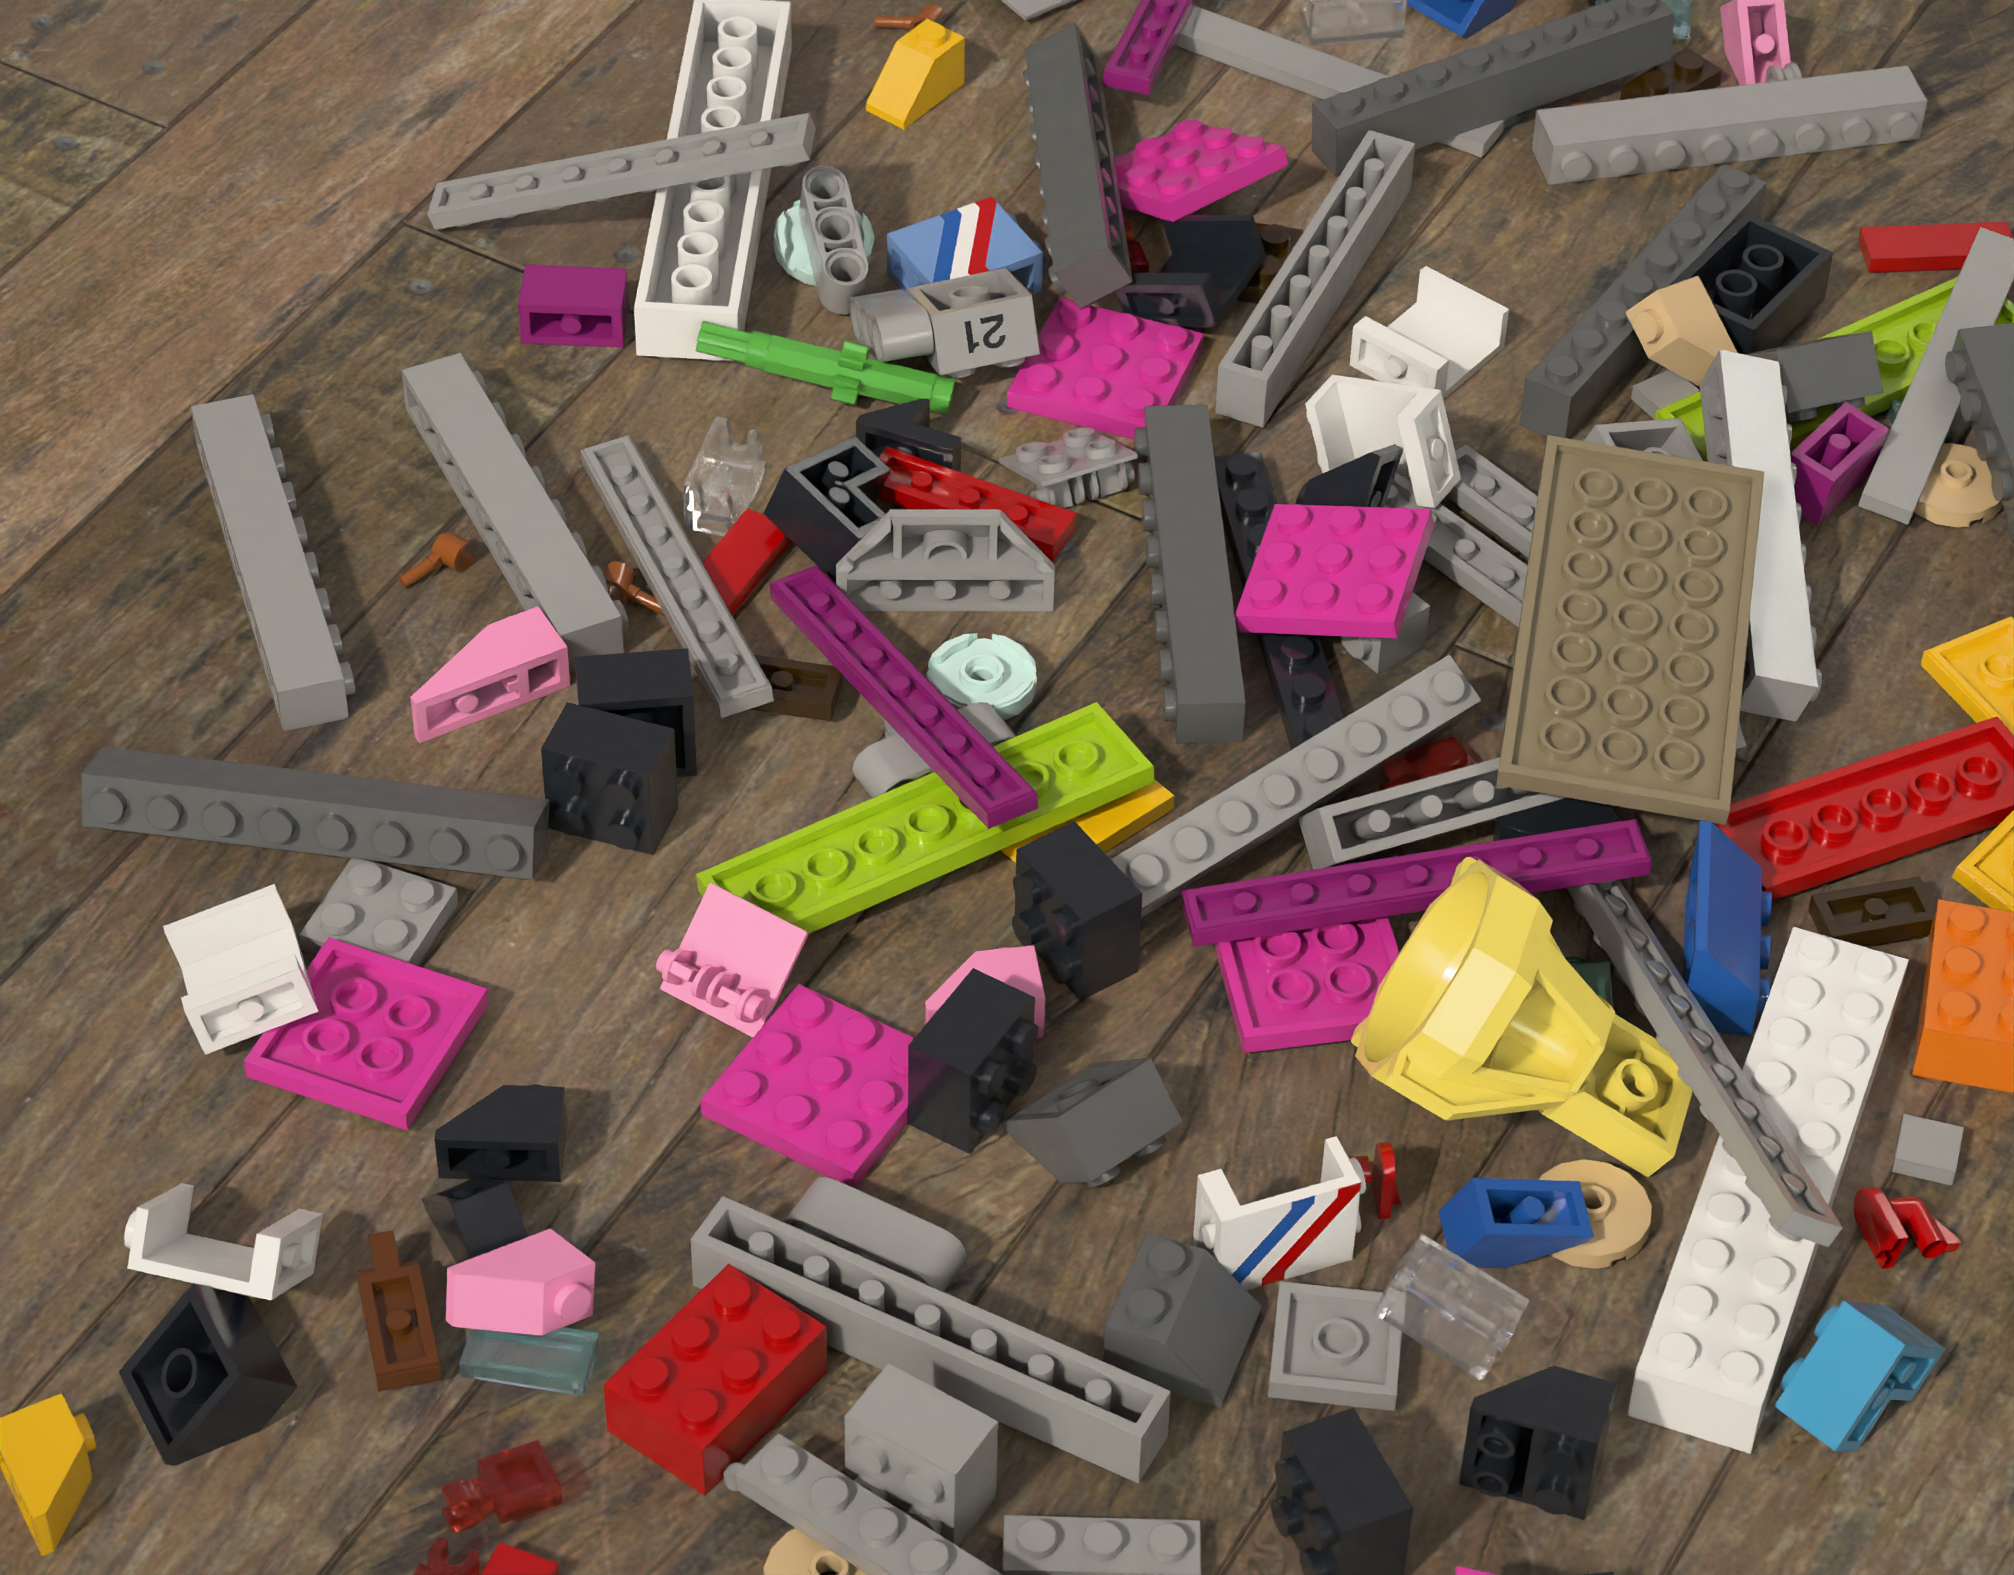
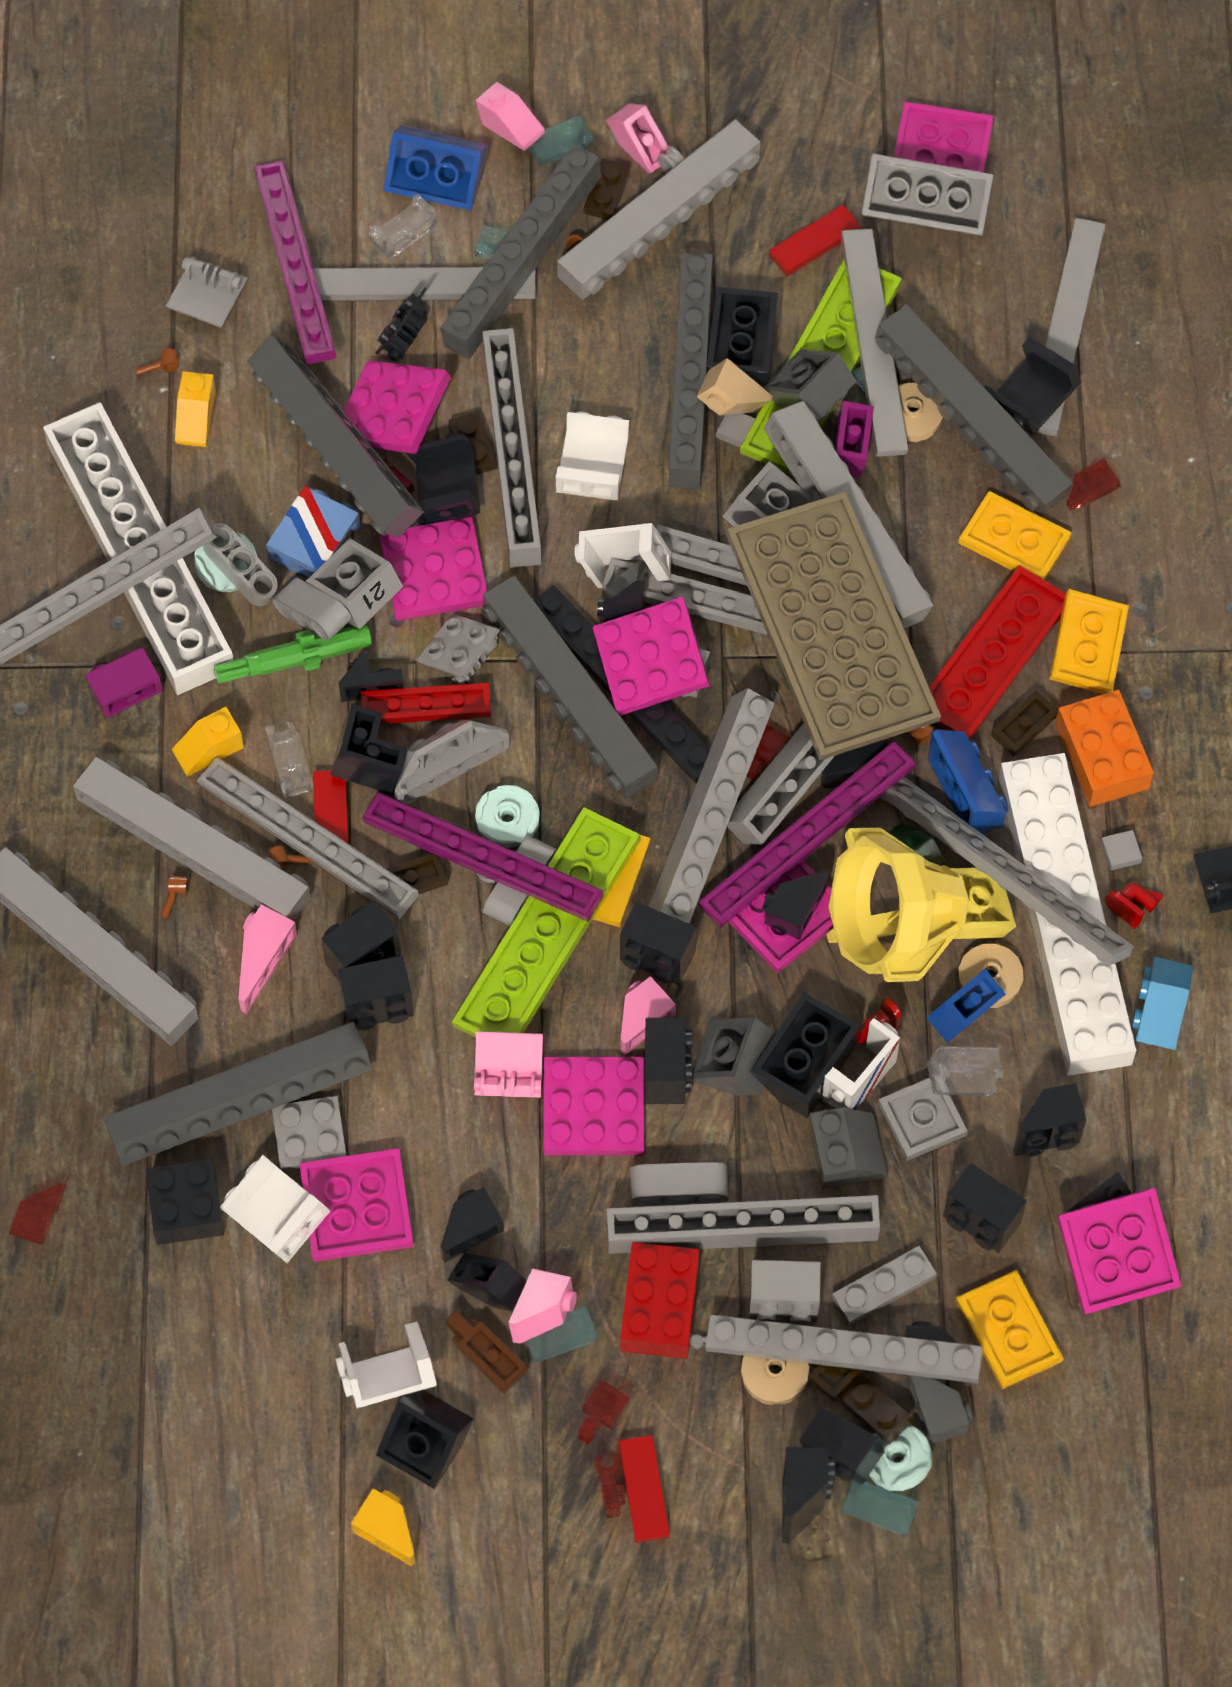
camera: 30 degrees left, 20 degrees up
none -> black brick [146,1159,224,1245]
none -> yellow slope [172,707,244,777]
none -> black hinge [375,287,428,362]
none -> black slope [751,993,861,1118]
none -> black slope [762,871,830,940]
none -> dark orange hand [909,725,933,745]

